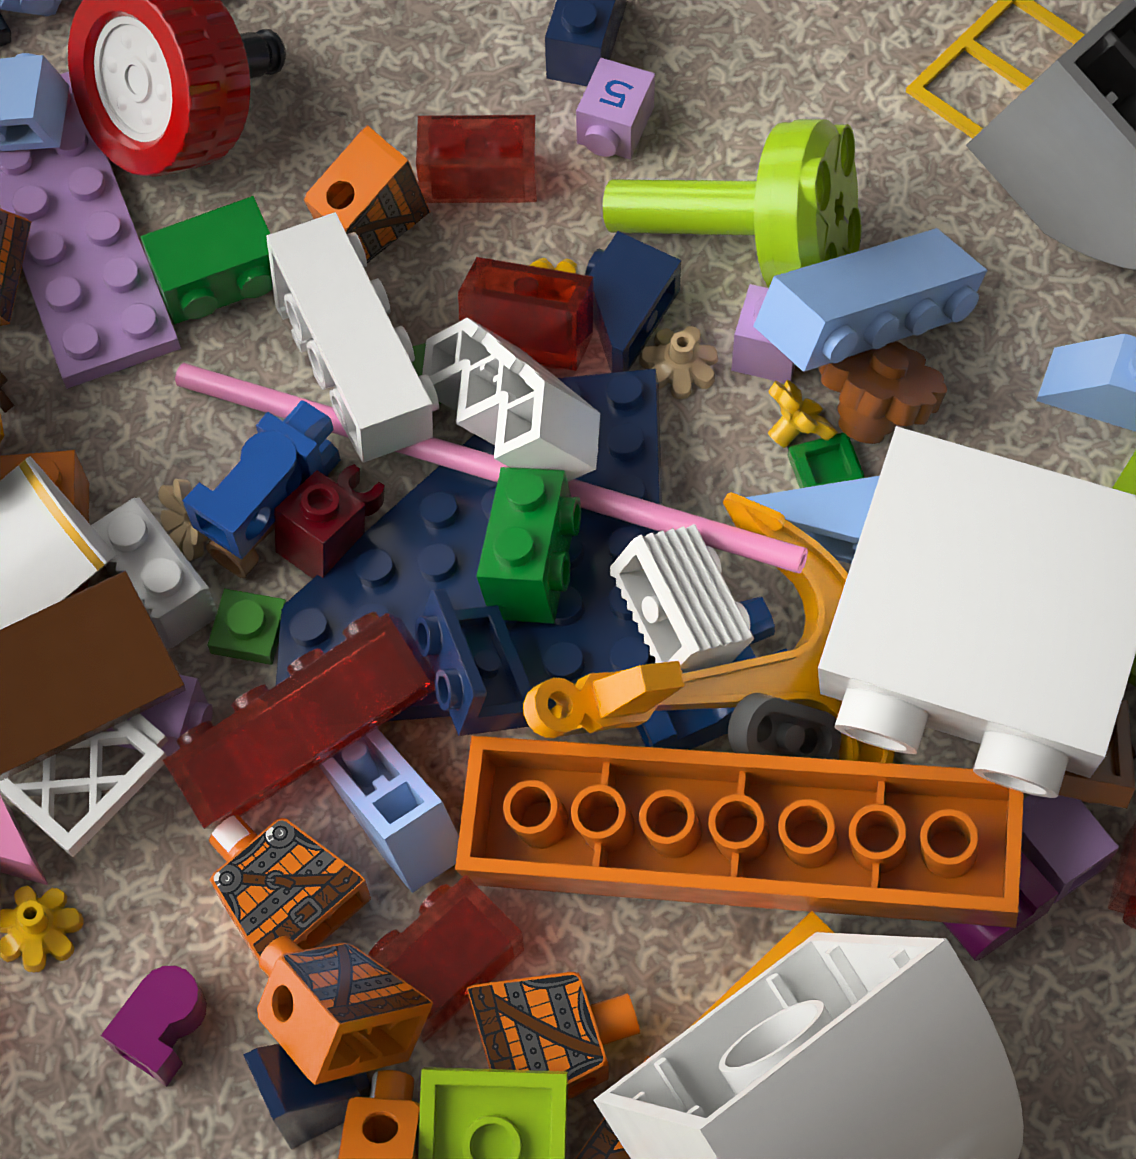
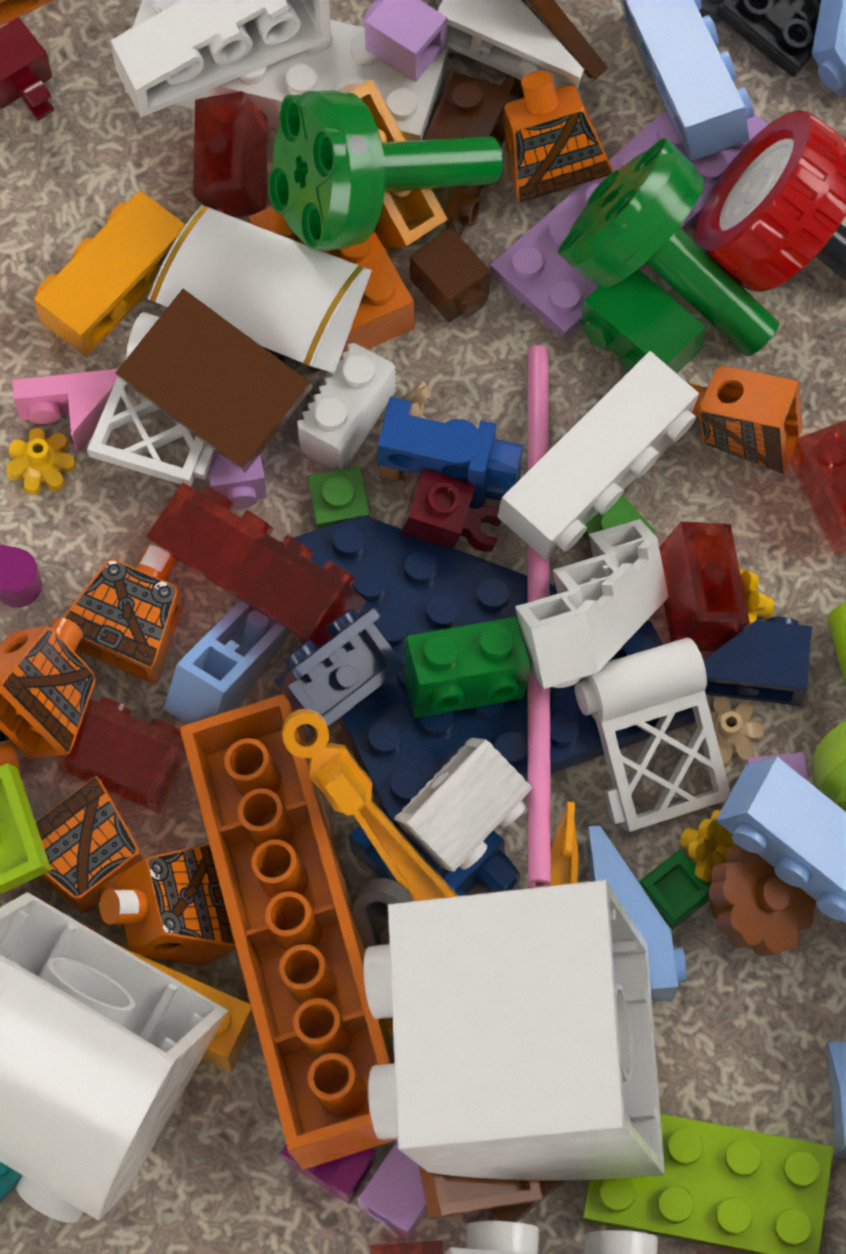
camera: 65 degrees right, 5 degrees up
none -> torso [99,844,236,966]
none -> reddish brown brick [409,227,491,323]
none -> green piece [557,138,779,357]
none -> white piece [575,637,731,832]

